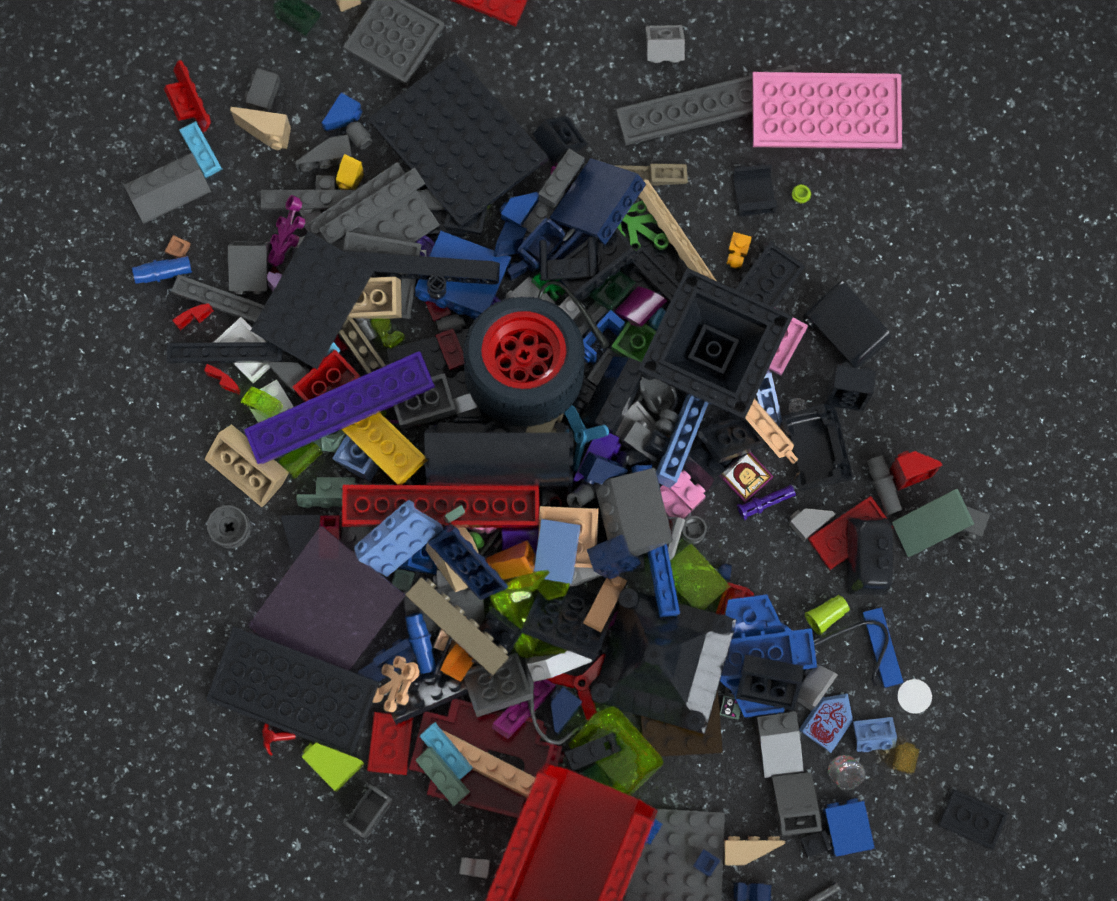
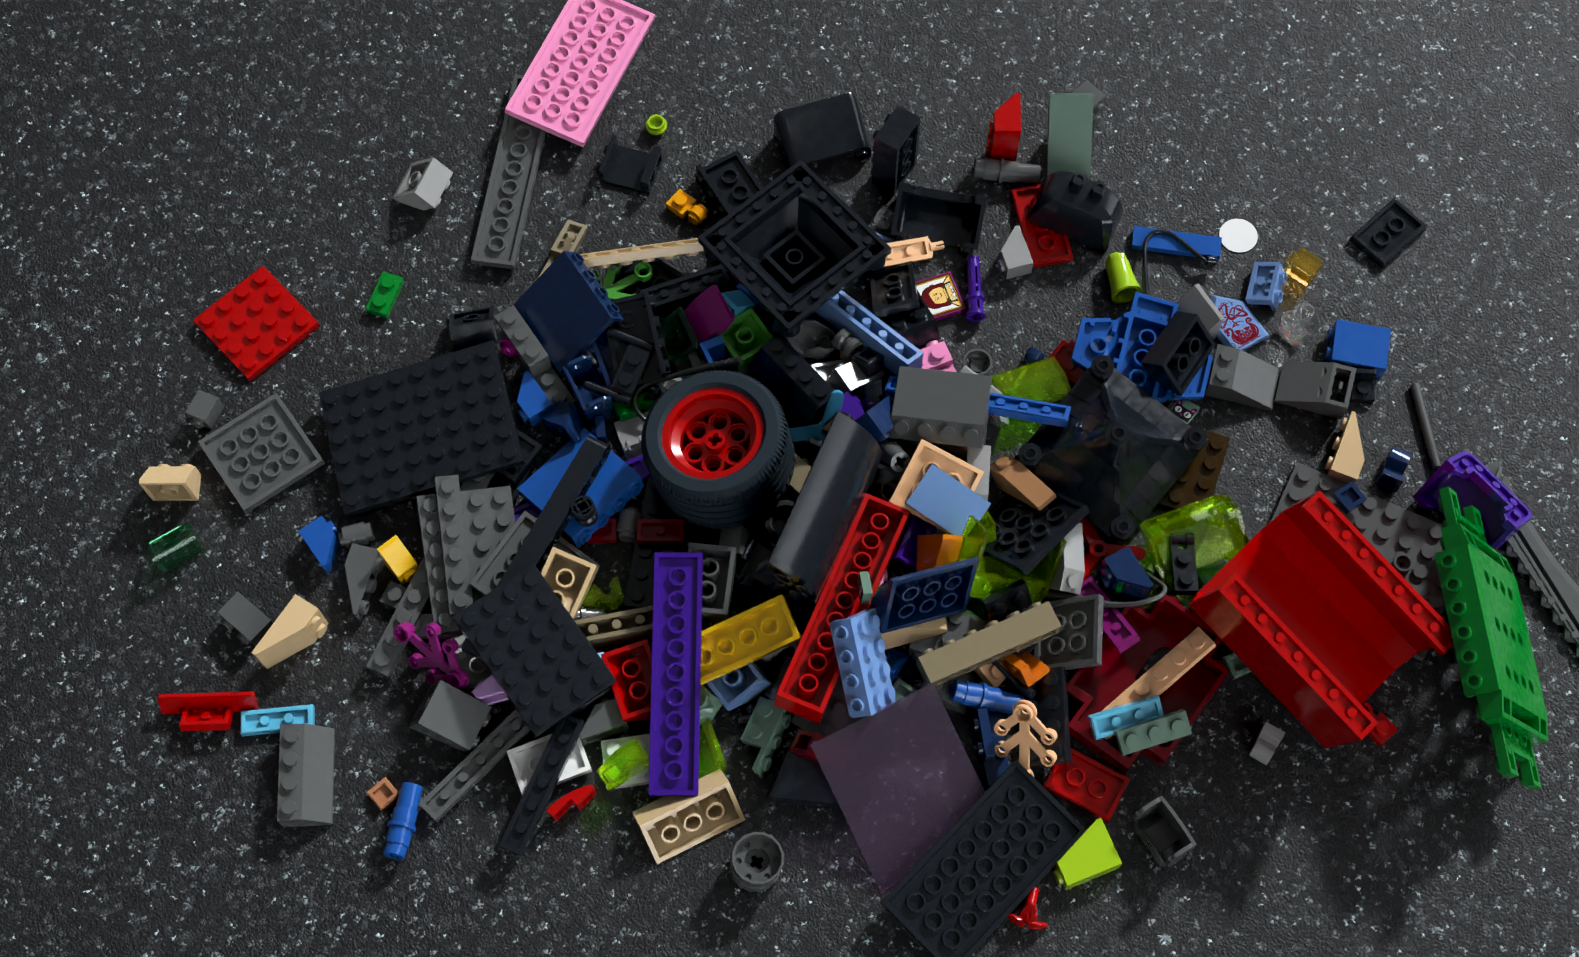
camera: 65 degrees left, 10 degrees down
red slope [172,303,213,331] -> none
dark blue bracket [587,534,641,579] -> none
none -> green plate [365,271,405,319]

